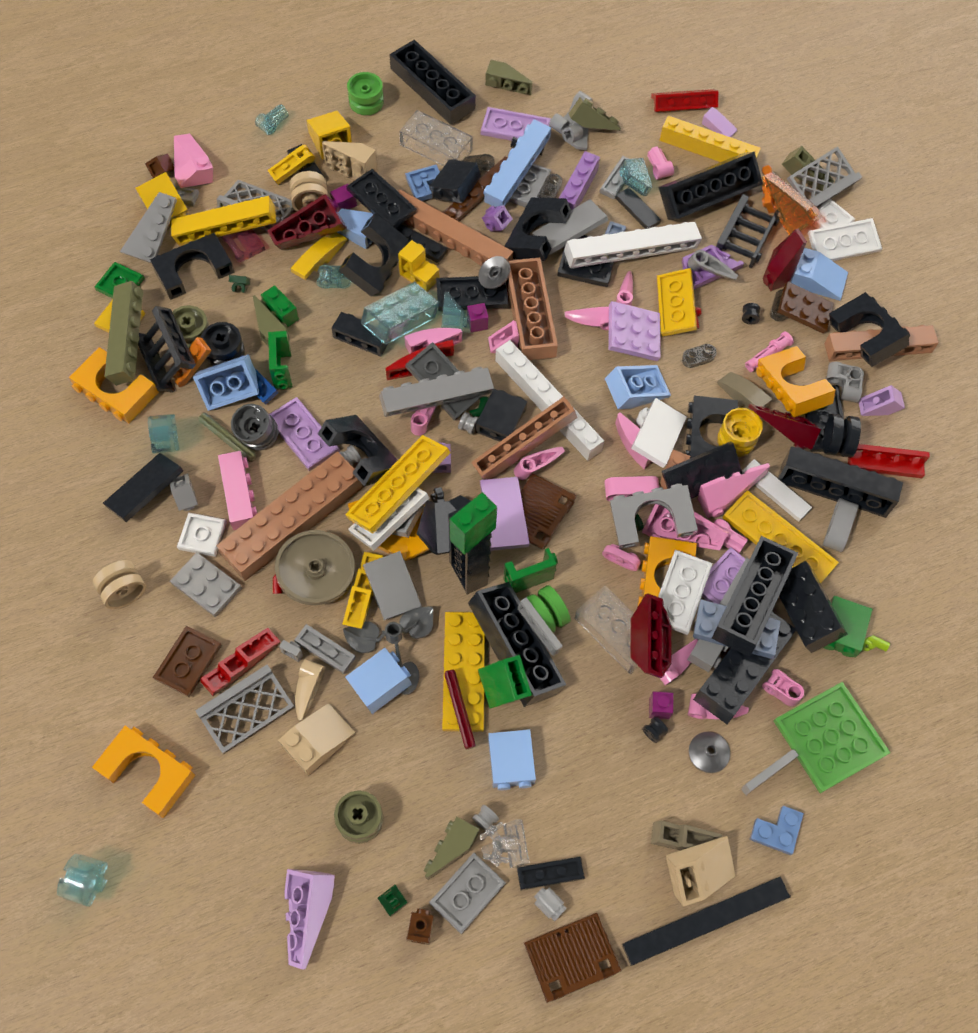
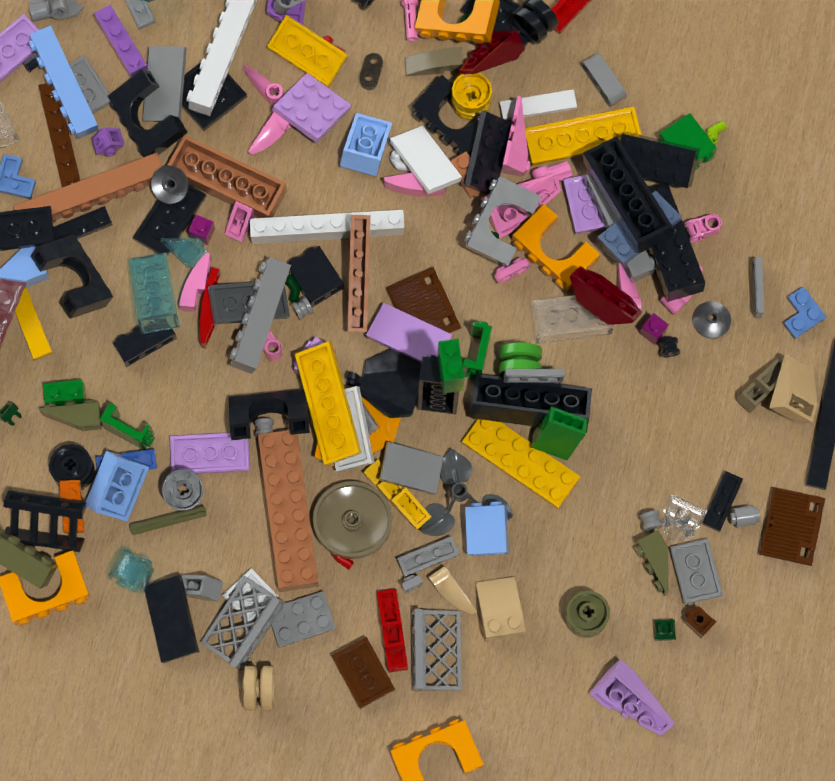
camera: 55 degrees left, 10 degrees up
olive wheel [172,305,210,348] -> none
bright pink brick [218,451,257,530] -> none
clear light blue piece [317,265,351,289] -> none
yellow brick [398,240,439,293] -> none
black brick [430,159,481,203] -> none
dark red axle [444,669,476,750] -> none
clear smoke plate [462,154,495,172] -> none
light blue brick [488,730,536,790] -> none
bright pink piece [514,447,565,480] -> none
clear smoke plate [539,174,562,198] -> none
bright pink beam [604,476,660,501] -> none
sand blue plate [605,221,626,234] -> none
tile [615,187,661,229] -> none
white tile [658,550,713,635] -> none
bright green plate [774,682,890,794] -> none
black brick [778,446,903,518] -> none
none -> light grey fence [201,576,285,670]

